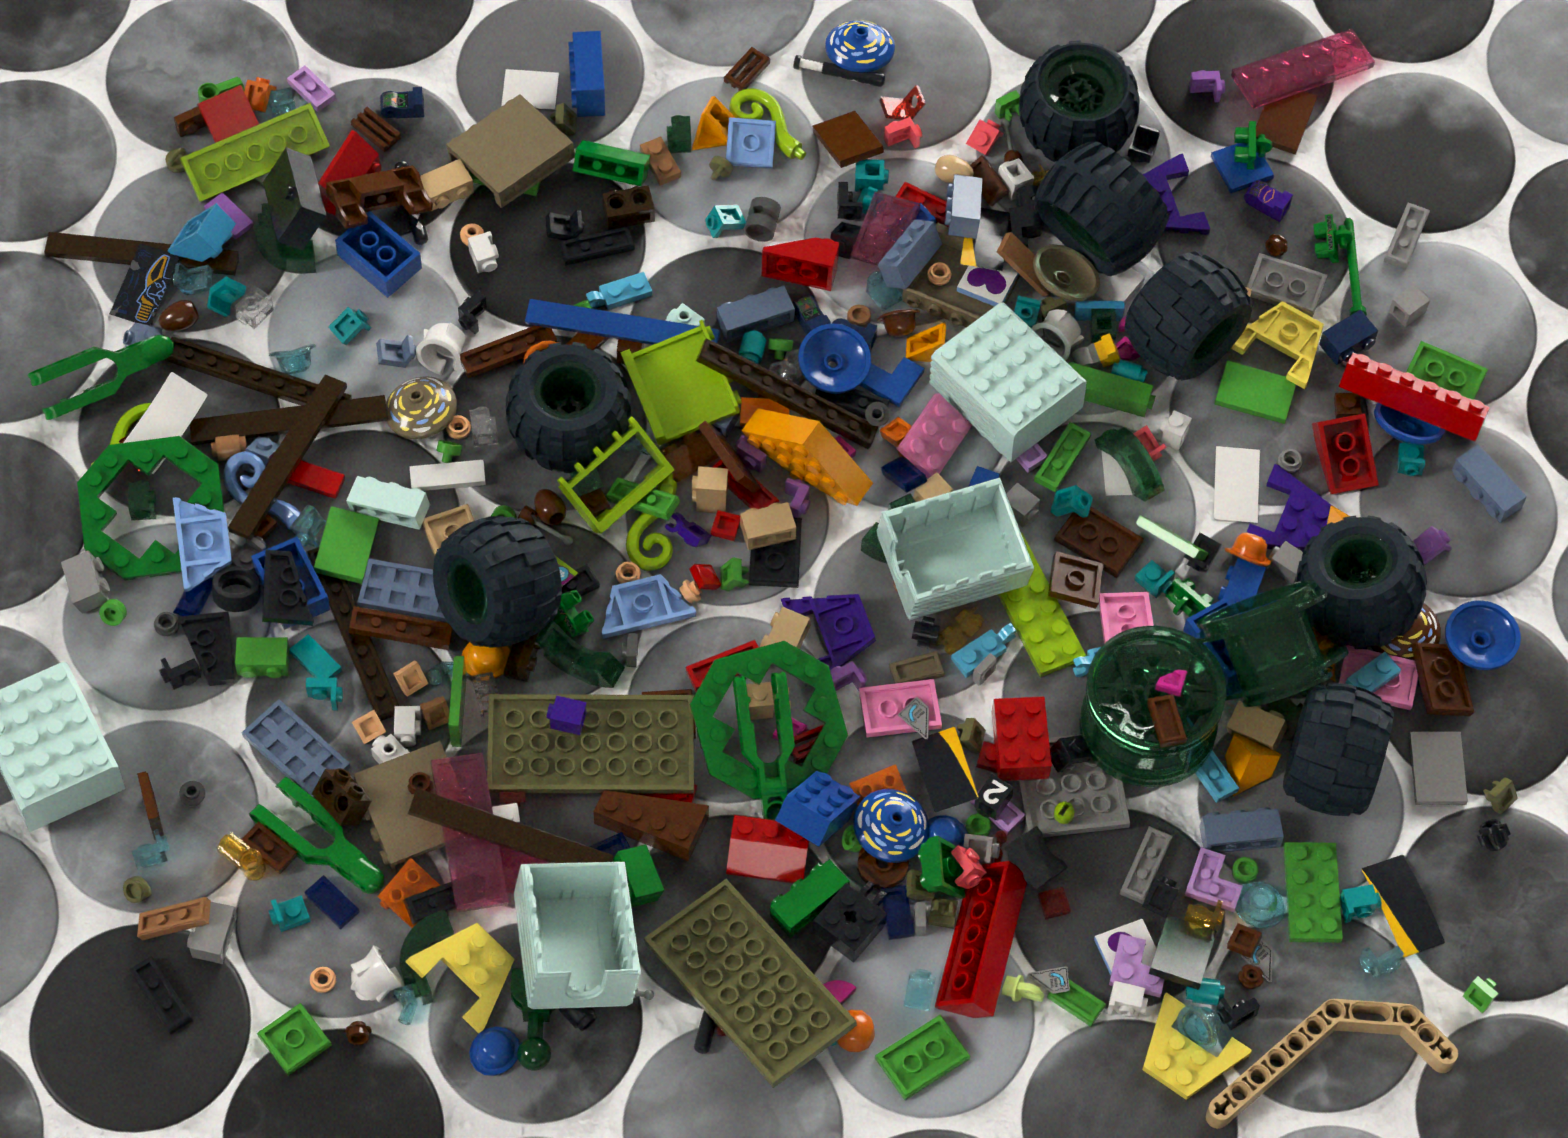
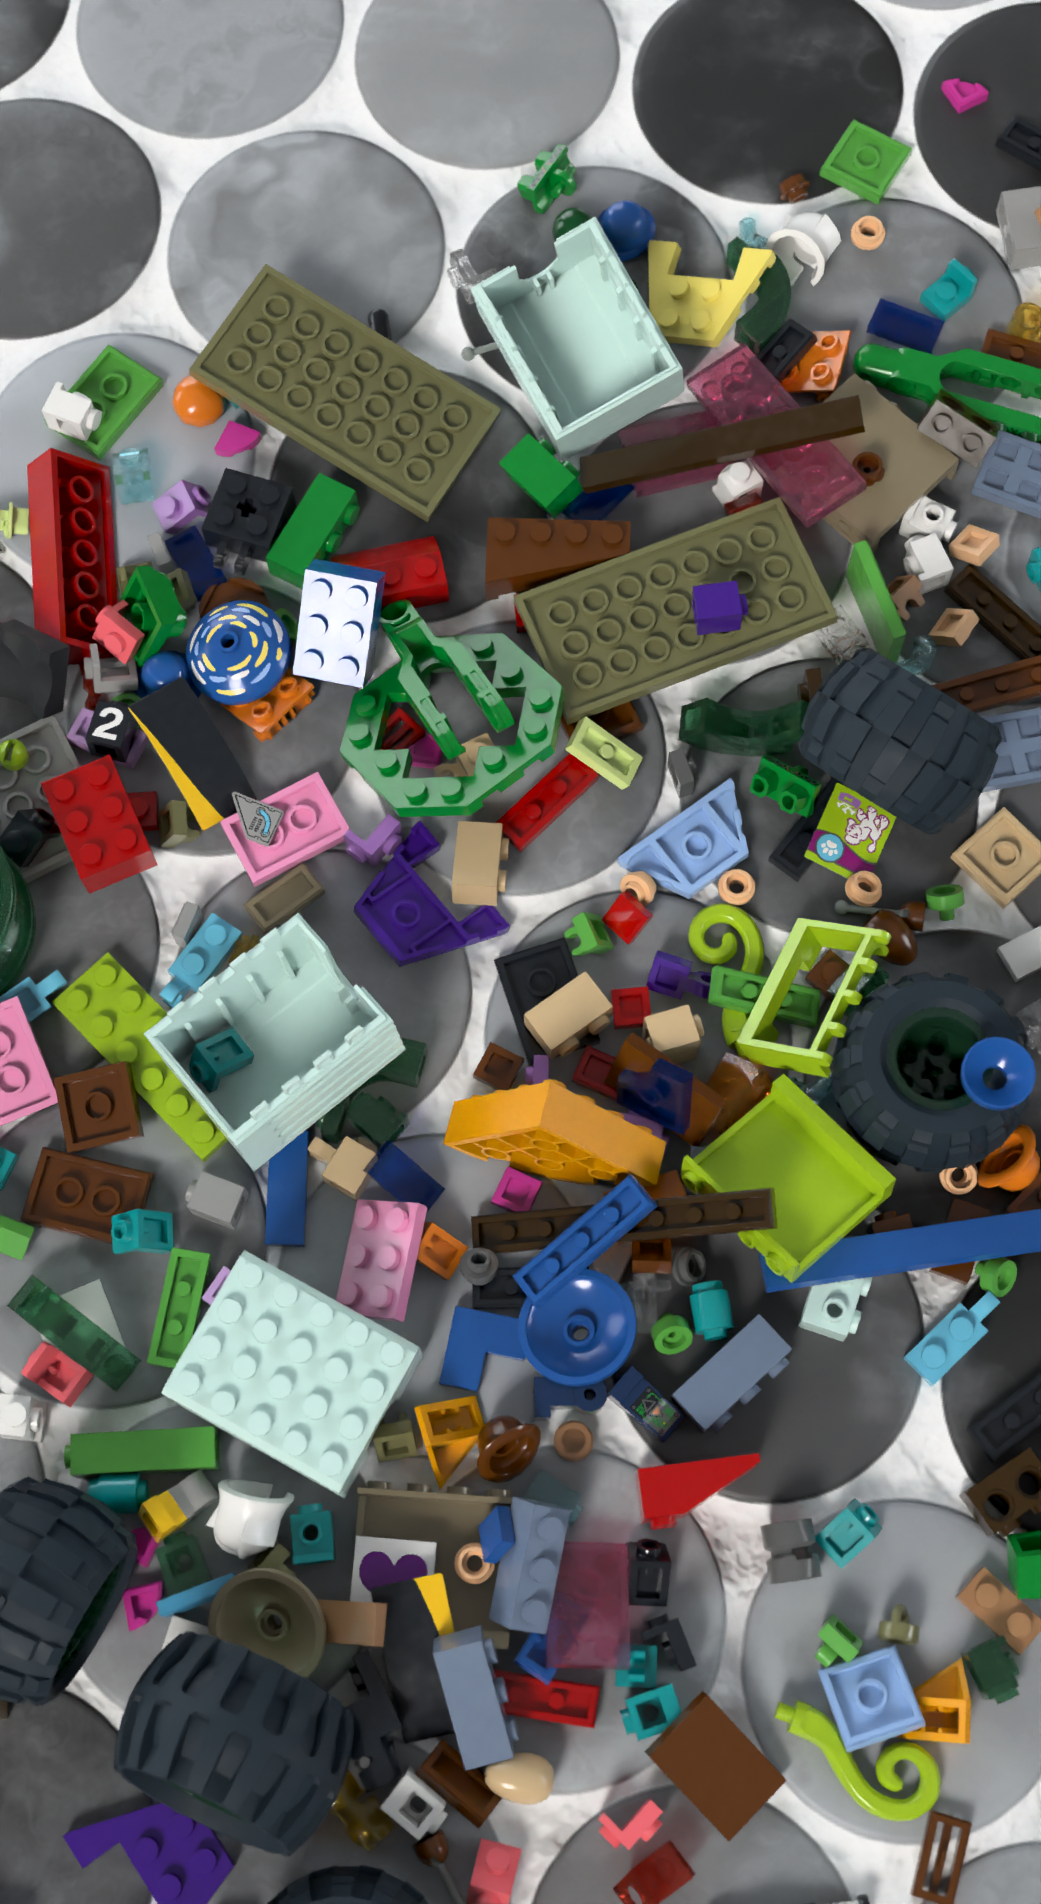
camera: 165 degrees right, 10 degrees up
none -> white brick [42,382,102,442]
none -> medium lavender bracket [152,480,212,535]
none -> teal bracket [189,1027,254,1093]
none -> clear bracket [447,248,497,305]
none -> reddish brown plate [473,1042,524,1090]
none -> blue tile [479,1505,515,1564]
none -> blue tile [513,1174,658,1308]
none -> green hips [517,144,577,214]
none -> yellowish green plate [565,716,643,790]
none -> clear blue tile [617,1058,693,1135]
none -> bright green tile [814,1613,864,1668]
none -> light nougat plate [845,871,882,907]
none -> dark pink tile [941,78,989,114]
none -> blue piece [961,1037,1036,1111]

